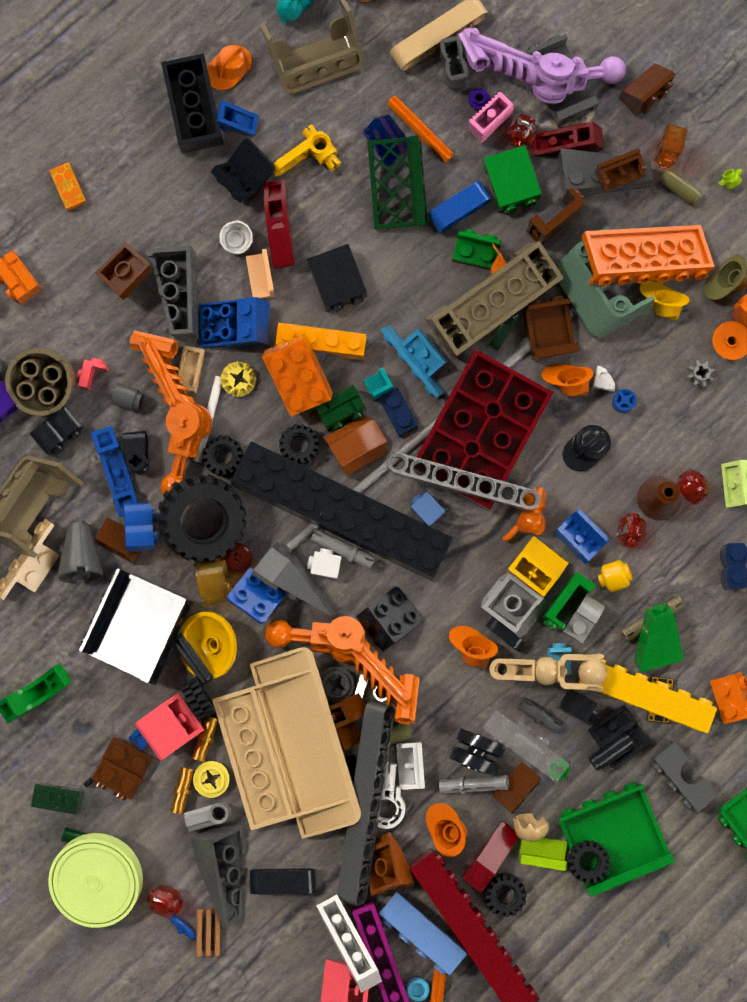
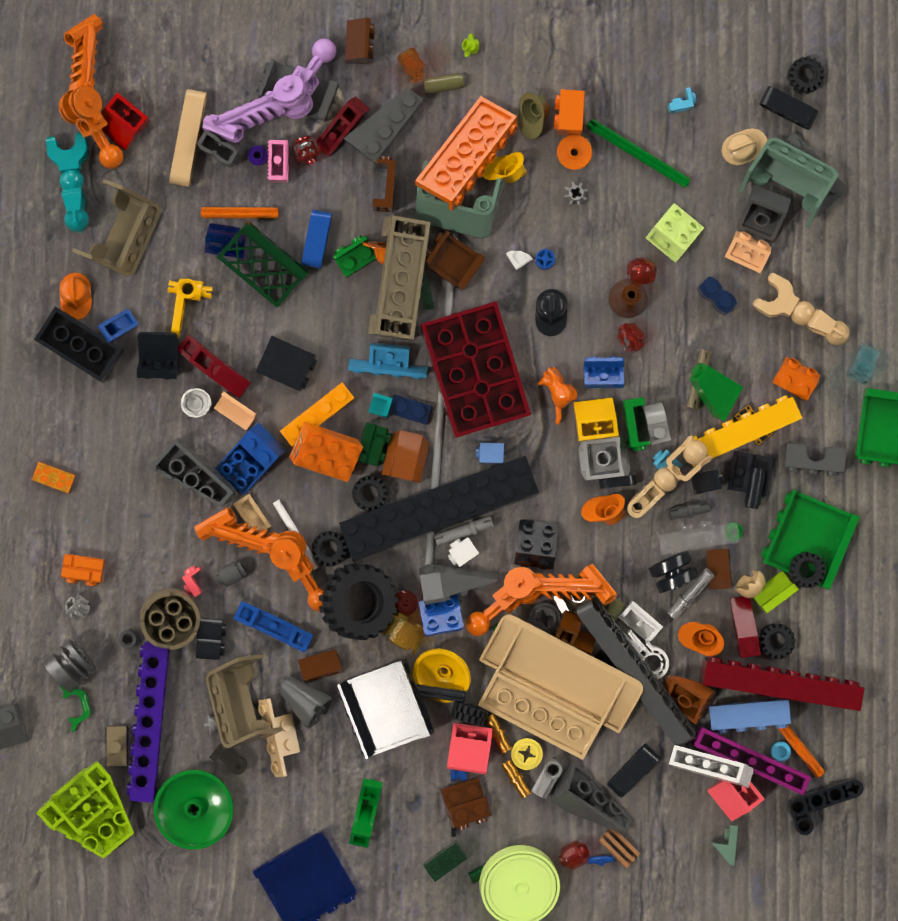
camera: 50 degrees left, 5 degrees up
reddish brown plate [95,242,154,300] -> none
black piece [123,430,149,475] -> none
blue brick [124,503,158,552] -> none
light yellow gear [221,361,256,397] -> none
light grey beam [387,453,540,511] -> none
green panel [482,145,542,213] -> none
orange piece [541,364,594,397] -> none
reddish brown hinge [595,148,647,193] -> none
yellow head [598,560,633,592] -> none

